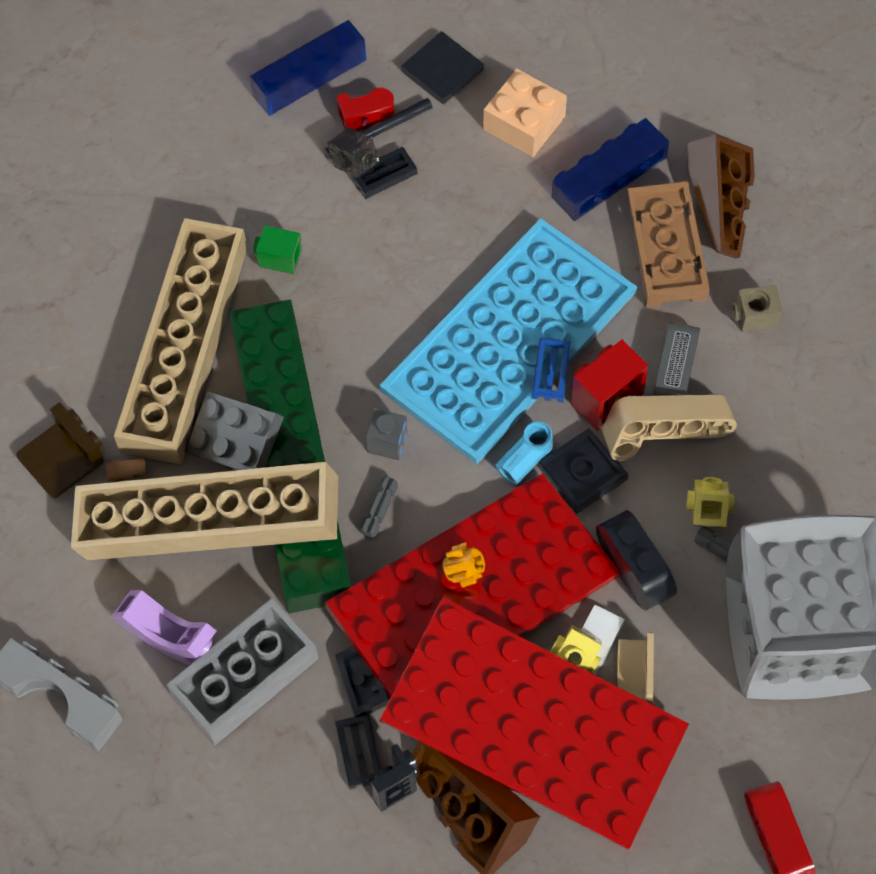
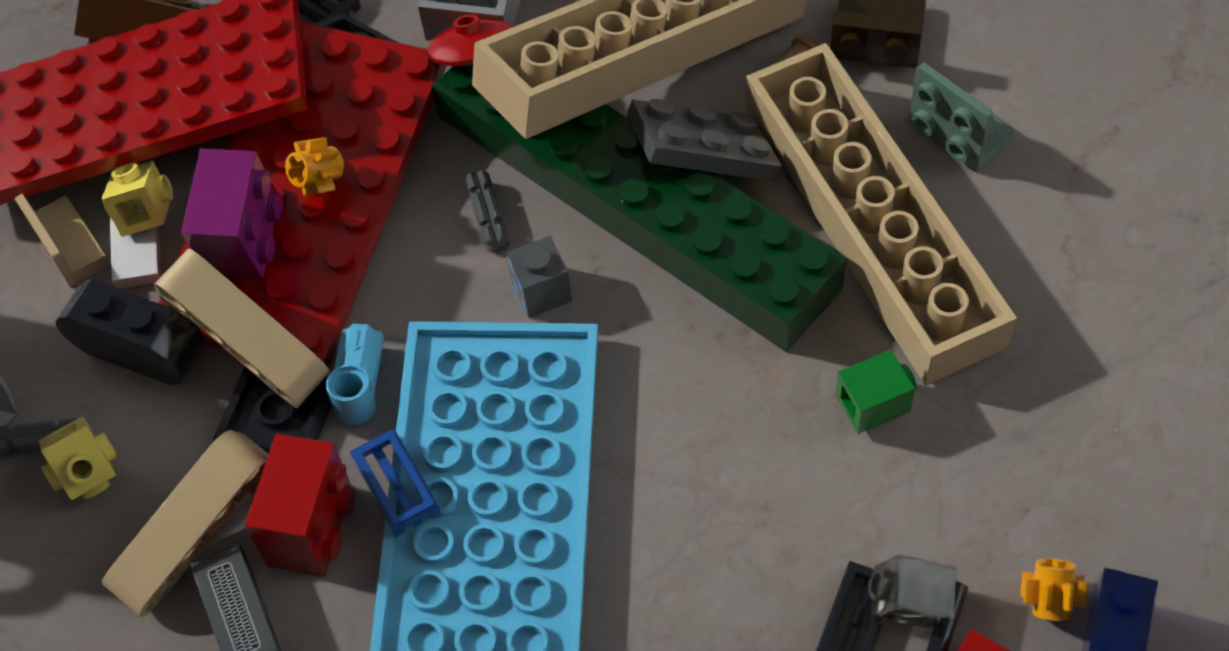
camera: 145 degrees right, 5 degrees down
none -> tan beam [154,248,330,408]
none -> magenta brick [181,148,283,279]
none -> red dish [428,15,513,66]
none -> sand green bracket [908,62,1014,172]
none -> light orange gear [1020,558,1088,621]

